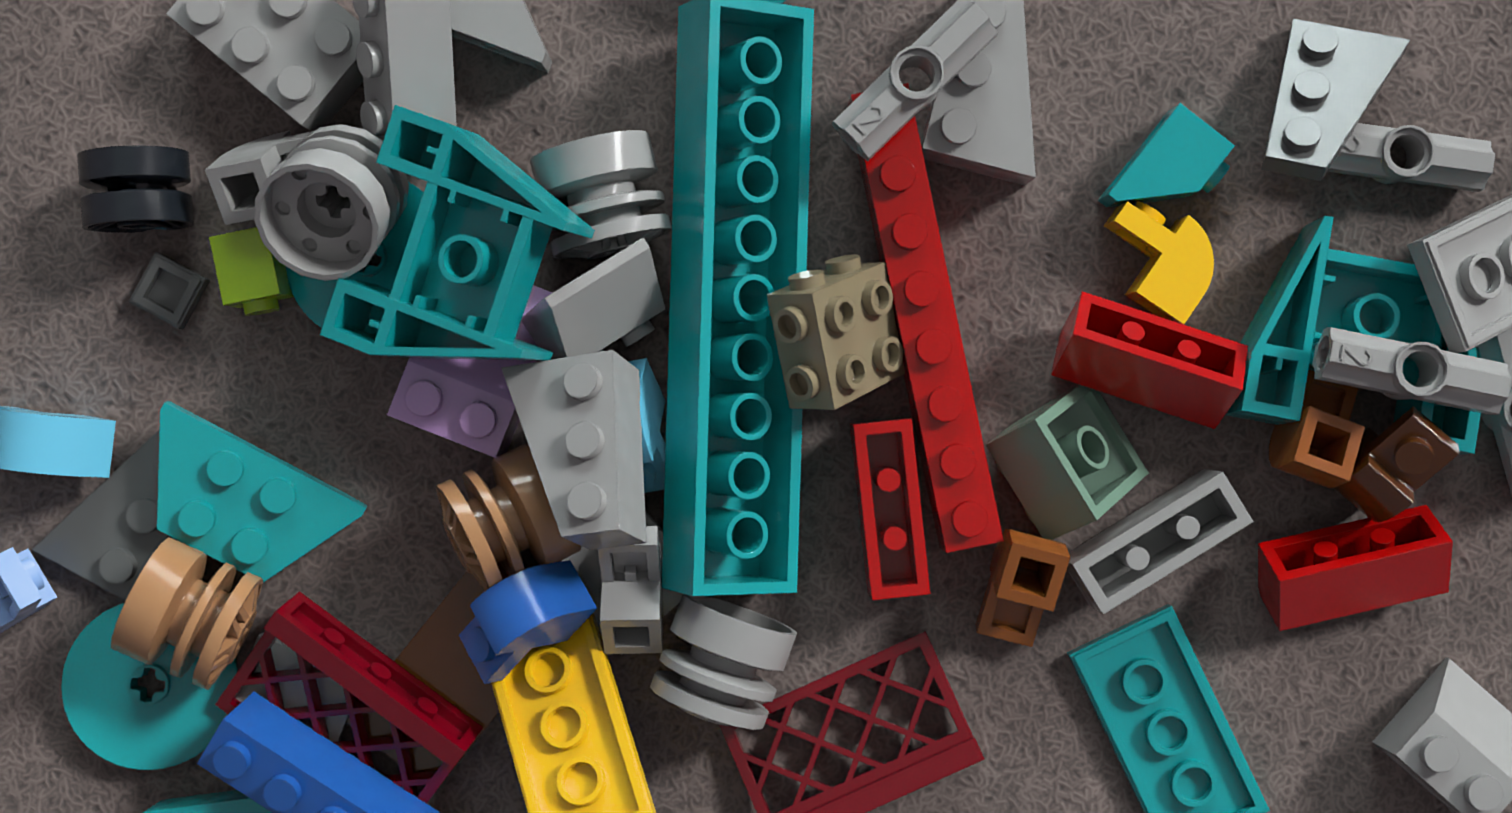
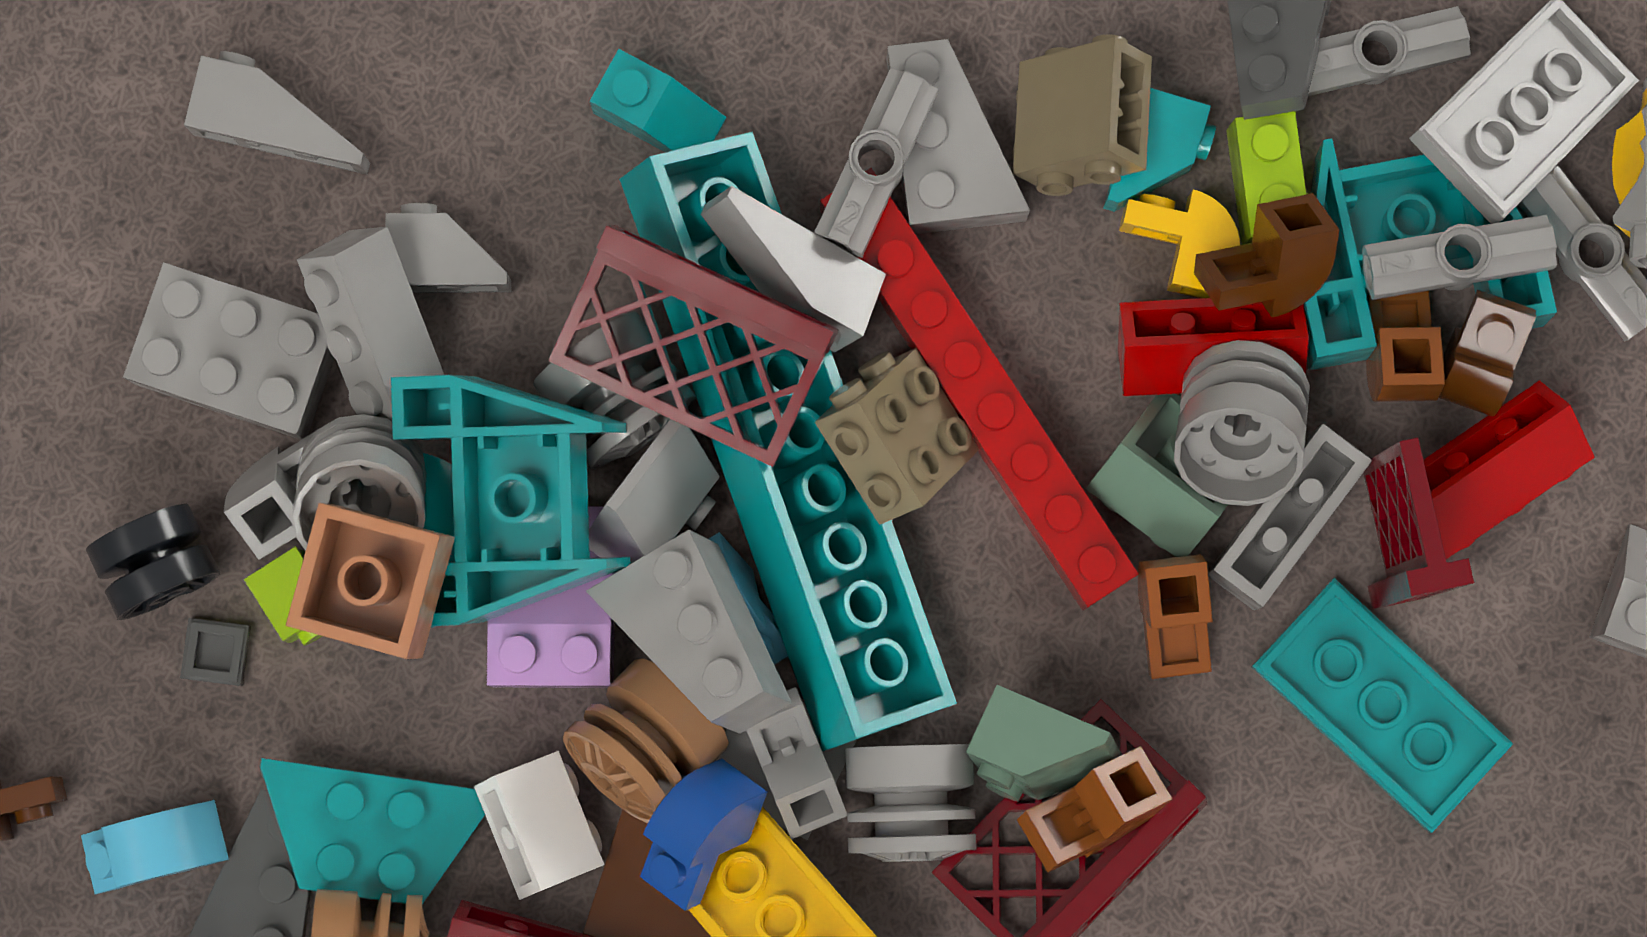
camera: 25 degrees left, 5 degrees down
red brick [850,418,931,600] -> none
none -> nougat brick [286,503,455,659]
none -> white brick [474,751,604,900]
none -> dark red fence [548,225,839,467]
none -> slope [701,186,886,352]
none -> sand green slope [966,685,1122,802]
none -> dark tan brick [1013,34,1152,196]
none -> dark orange brick [1017,746,1172,873]
none -> light grey wheel [1174,340,1310,506]
none -> reddish brown brick [1194,193,1339,318]
none -> lime brick [1226,111,1306,245]
none -> dark red fence [1363,437,1474,610]

